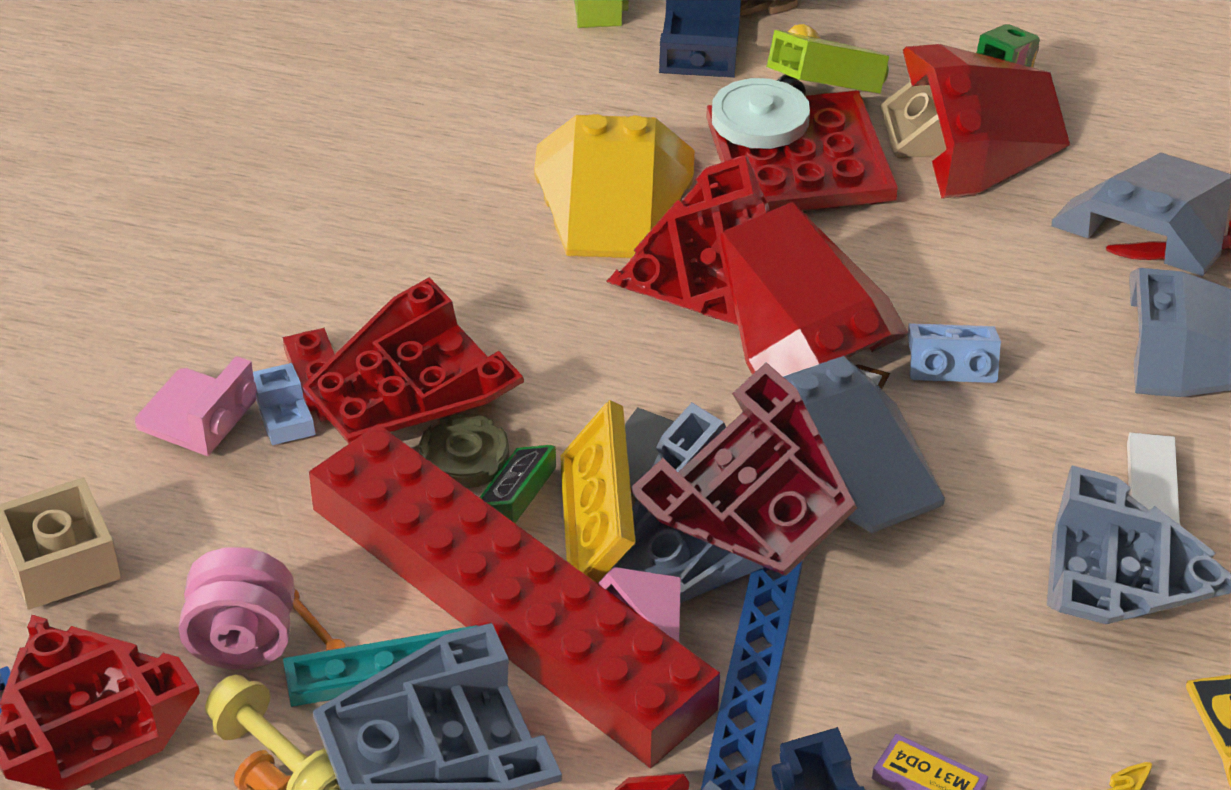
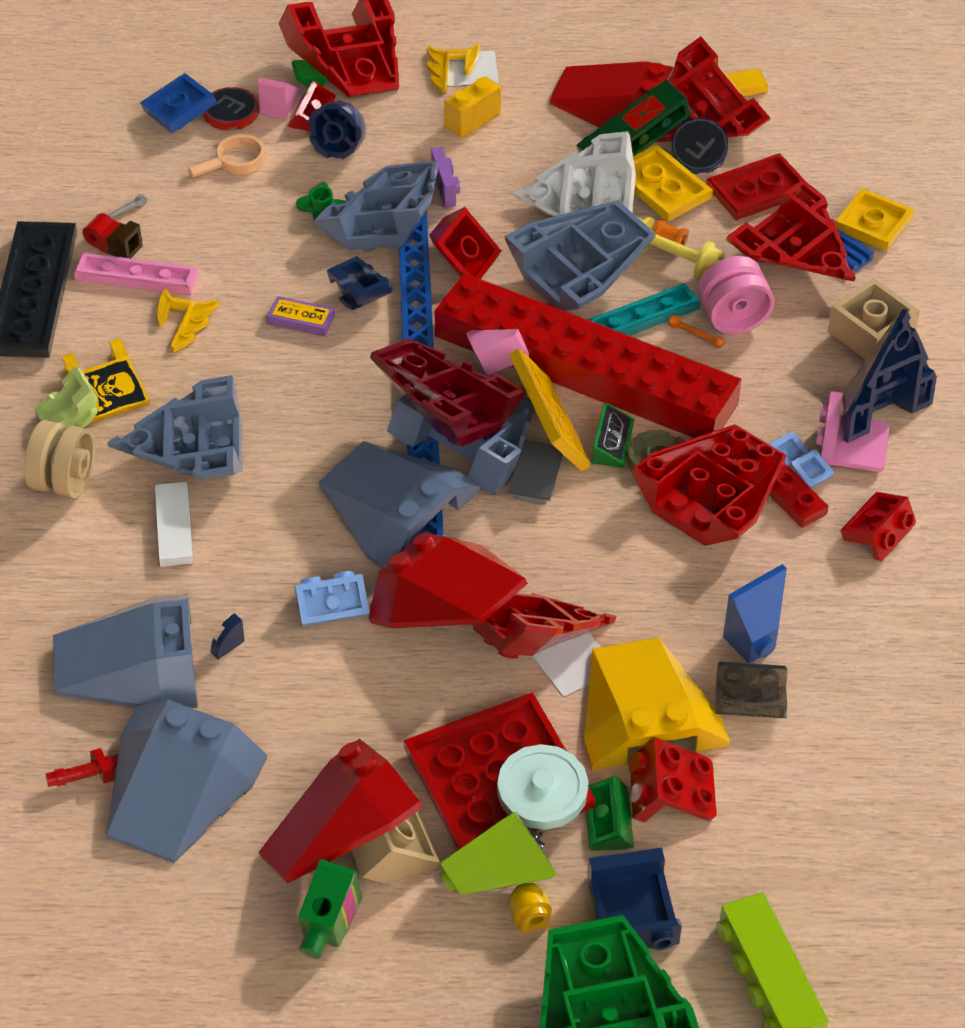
camera: 165 degrees right, 5 degrees up
none -> dark blue tile [210,613,245,659]
none -> green slope [586,775,634,851]
none -> red bracket [628,737,717,822]
none -> clear smoke bracket [715,661,788,719]
none -> blue slope [723,564,787,664]
none -> red bracket [840,492,916,561]
none -> dark blue wedge [841,308,937,443]

